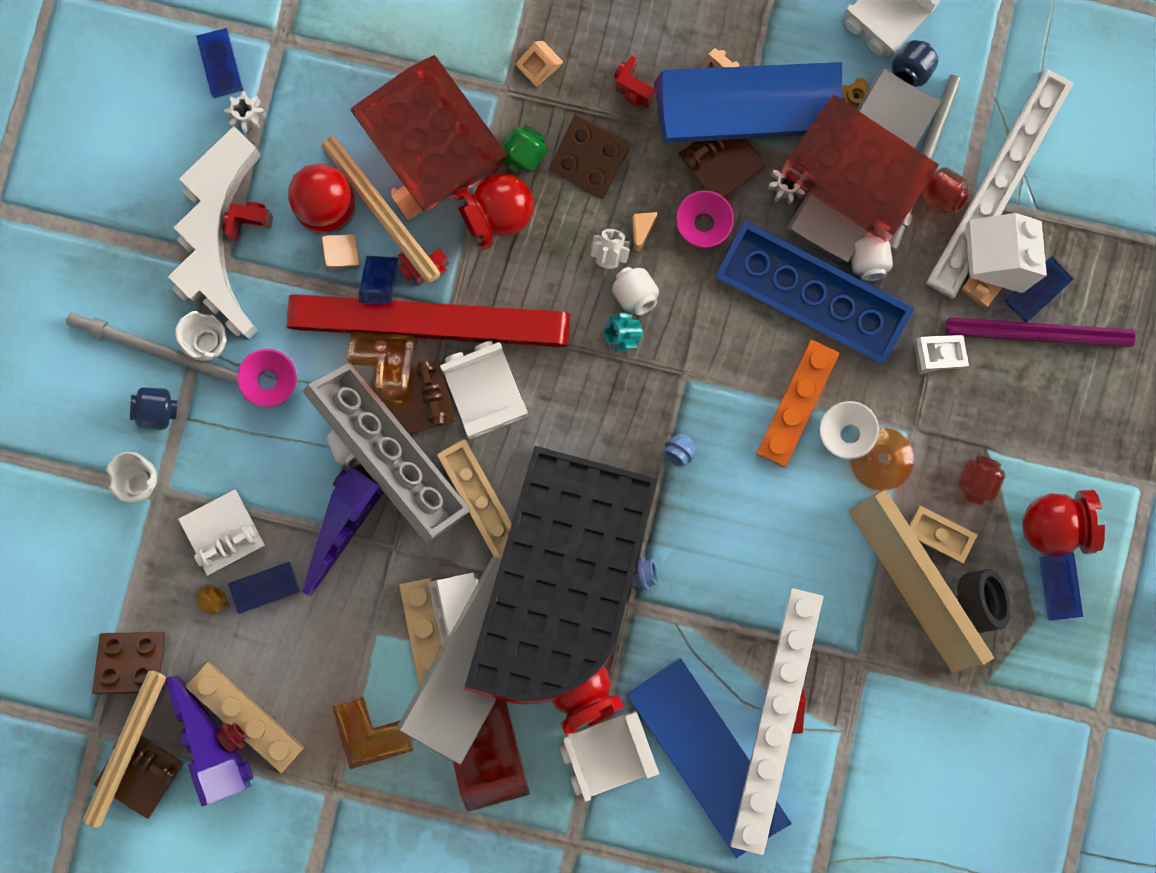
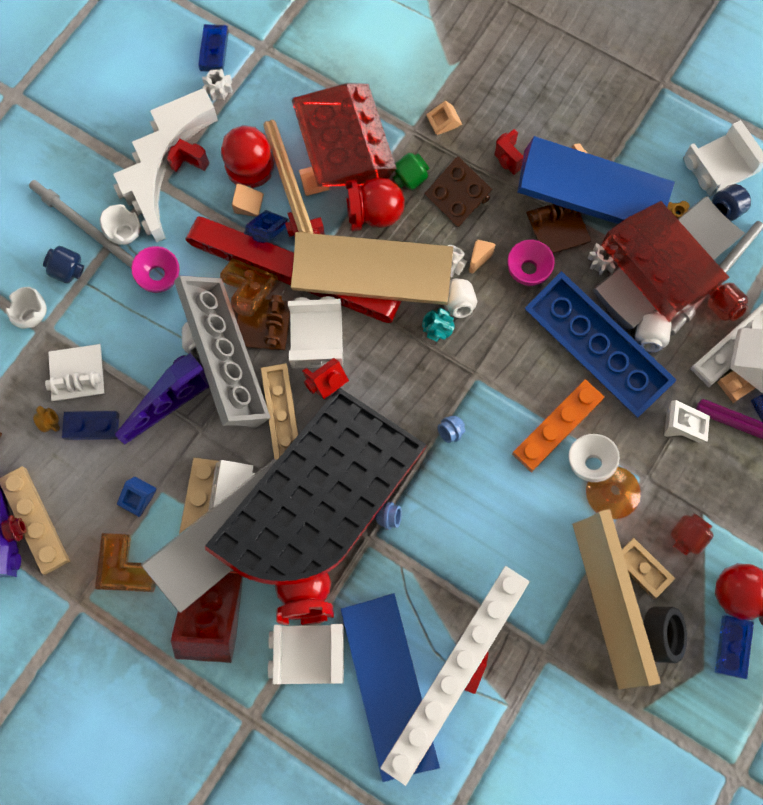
camera: 25 degrees right, 10 degrees down
none -> blue slope [117,477,156,517]
none -> tan arch [291,232,453,305]
none -> red bracket [302,358,349,399]

